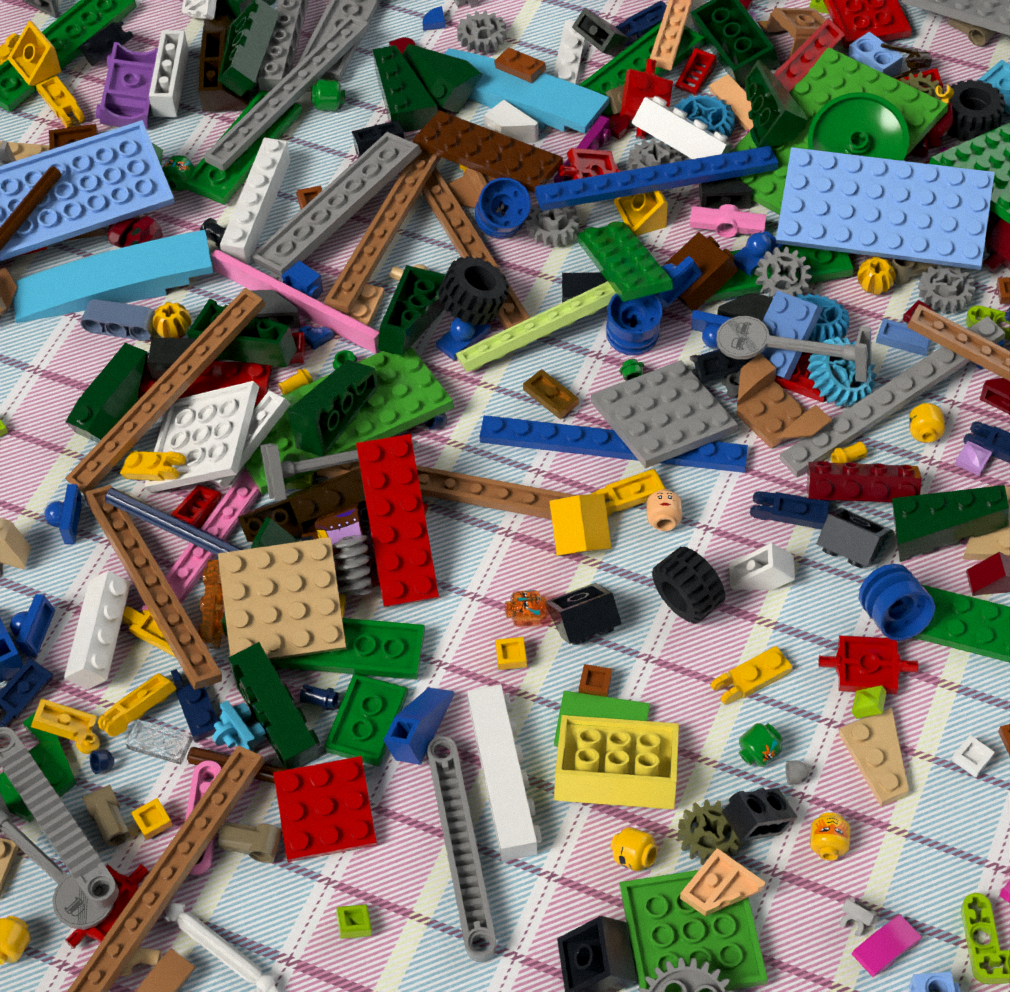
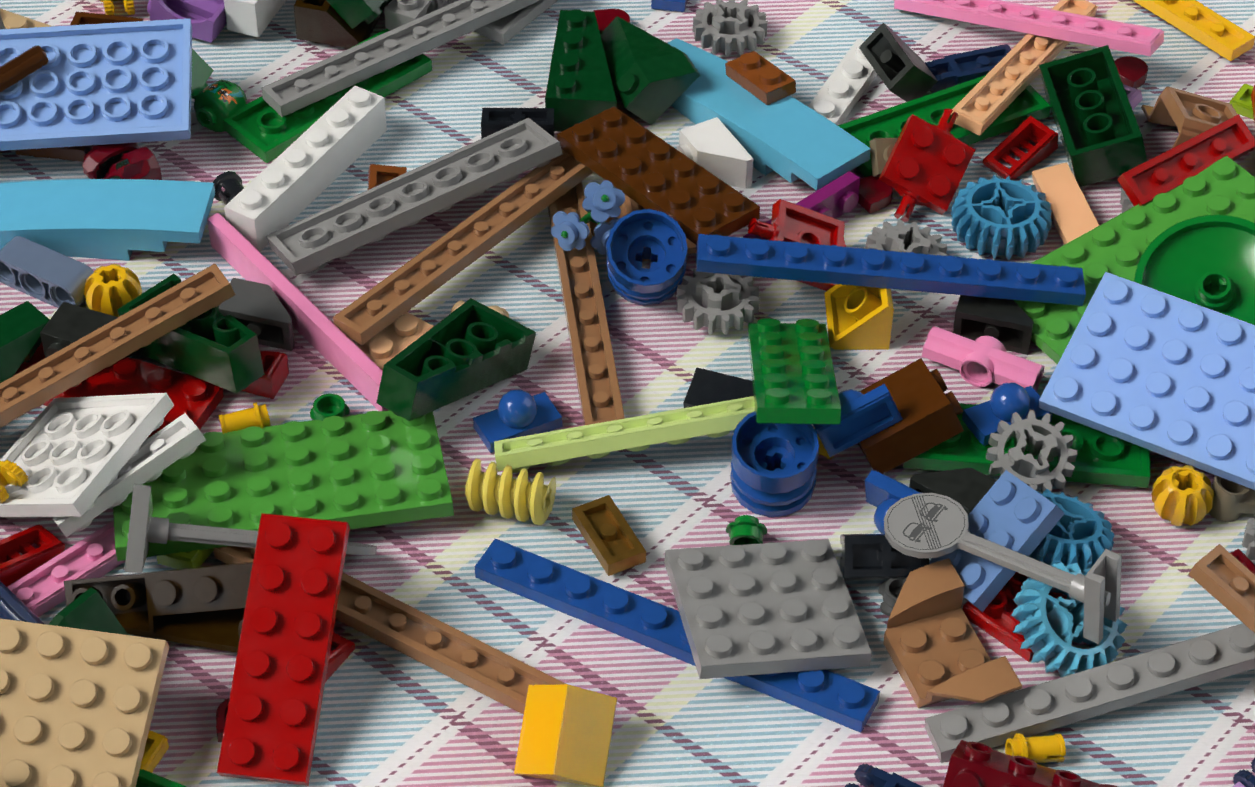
camera: 15 degrees right, 10 degrees down
blue brick [282,261,323,299] -> none
dark green wedge [287,360,379,457] -> none
blue tile [298,325,334,350] -> none
reddish brown torso [302,503,370,560] -> none
green head [311,79,345,112] -> none
light grey piece [332,535,373,596] -> none
dark blue hinge [425,413,448,430] -> none
black tyre [438,256,509,325] -> none
yellow hinge [589,469,666,517] -> none
white brick [631,96,733,159] -> none
light nougat head [646,489,683,531] -> none
dark green wedge [745,60,809,148] -> none
medium blue tile [876,318,931,356] -> none
yellow head [909,403,945,443] -> none
none -> light yellow piece [465,458,556,526]
none -> medium blue plant [551,180,625,255]

